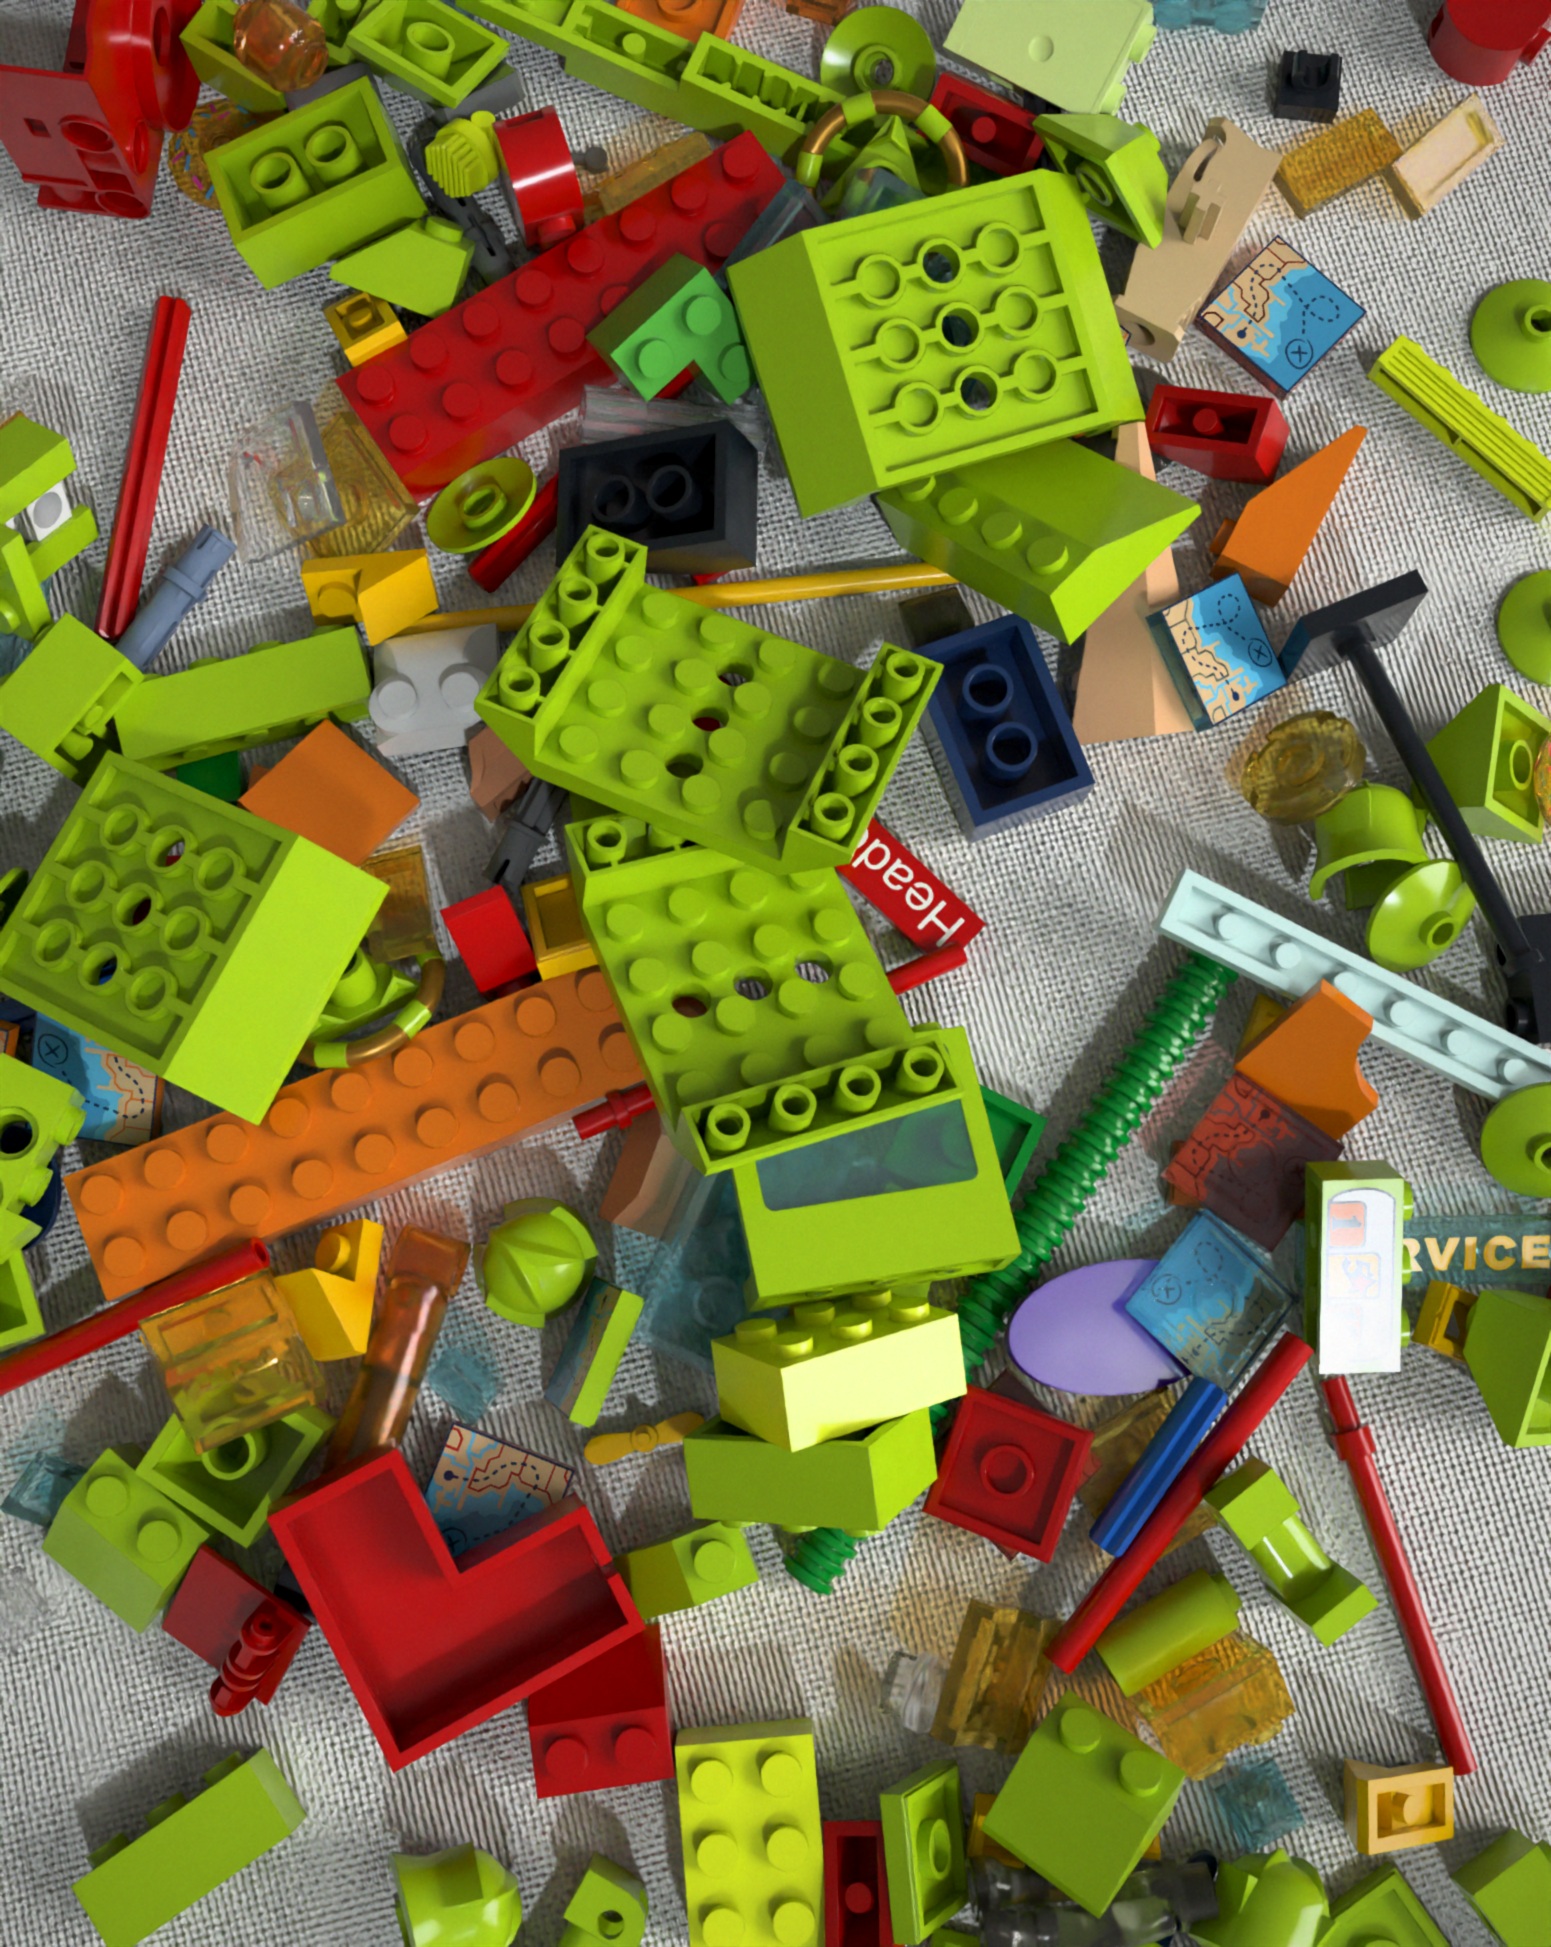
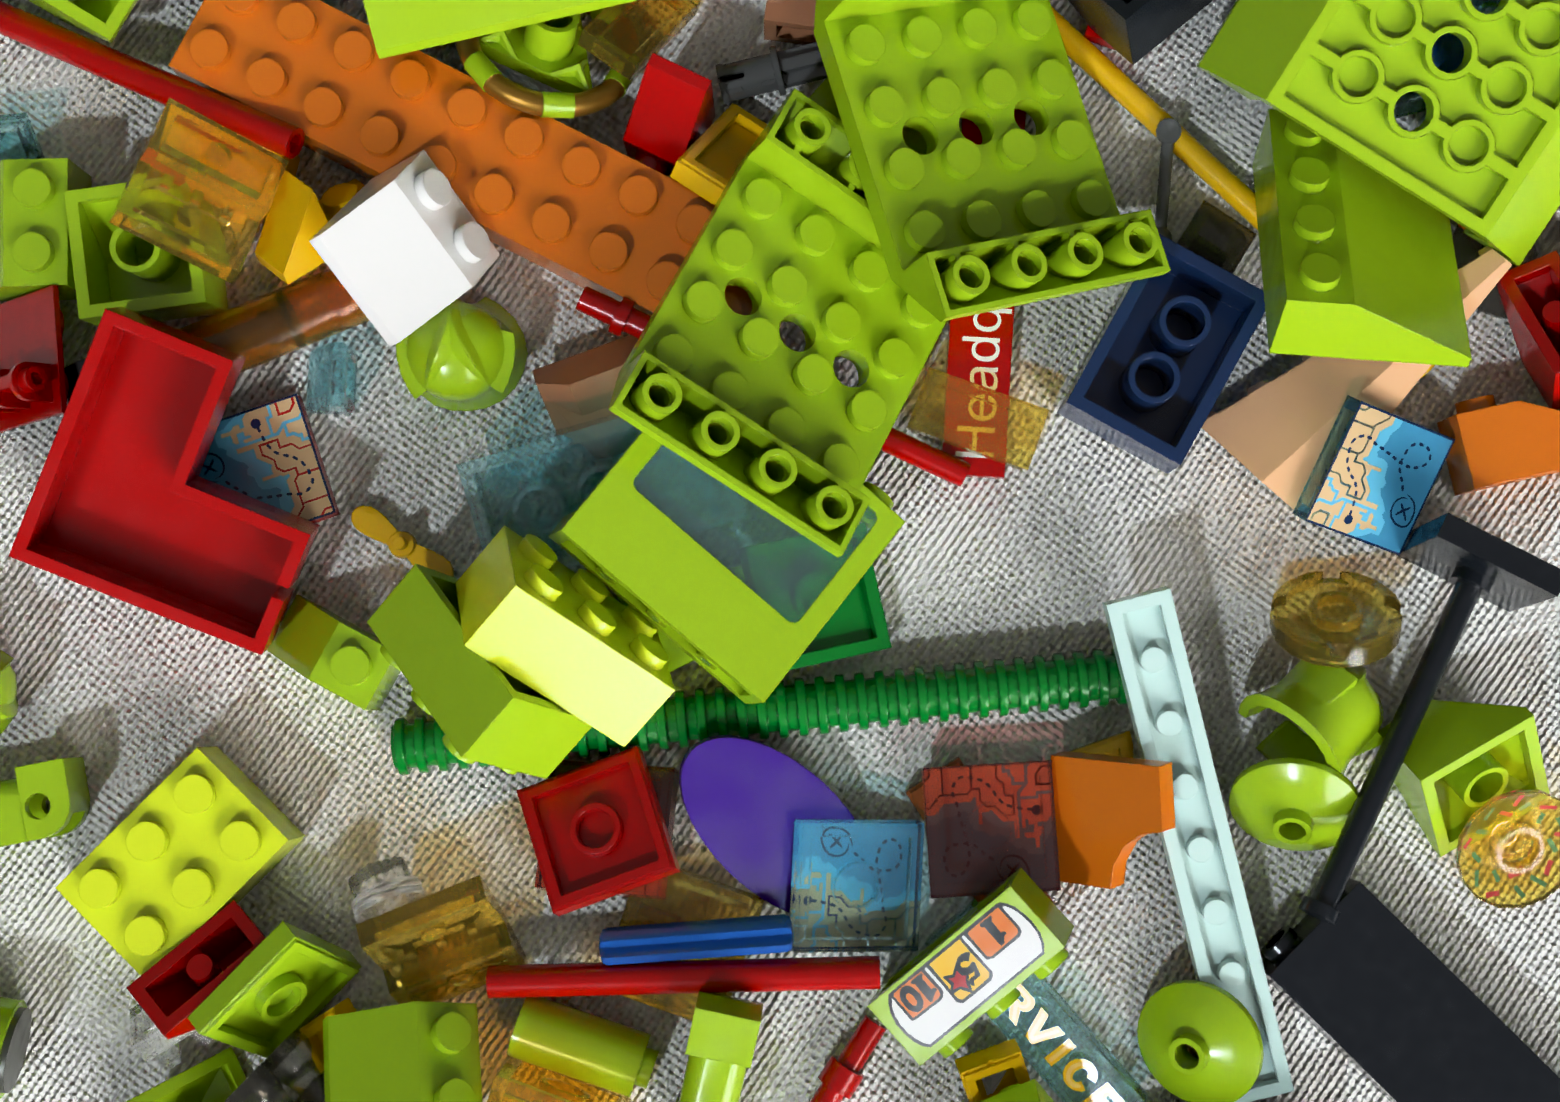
camera: 50 degrees right, 5 degrees up
red slope [528,1622,677,1799] -> none
tile [544,1275,645,1428] -> none
none -> white slope [309,150,500,347]
none -> clear yellow tile [906,367,1049,472]
none -> dark grey hinge [1155,118,1182,240]

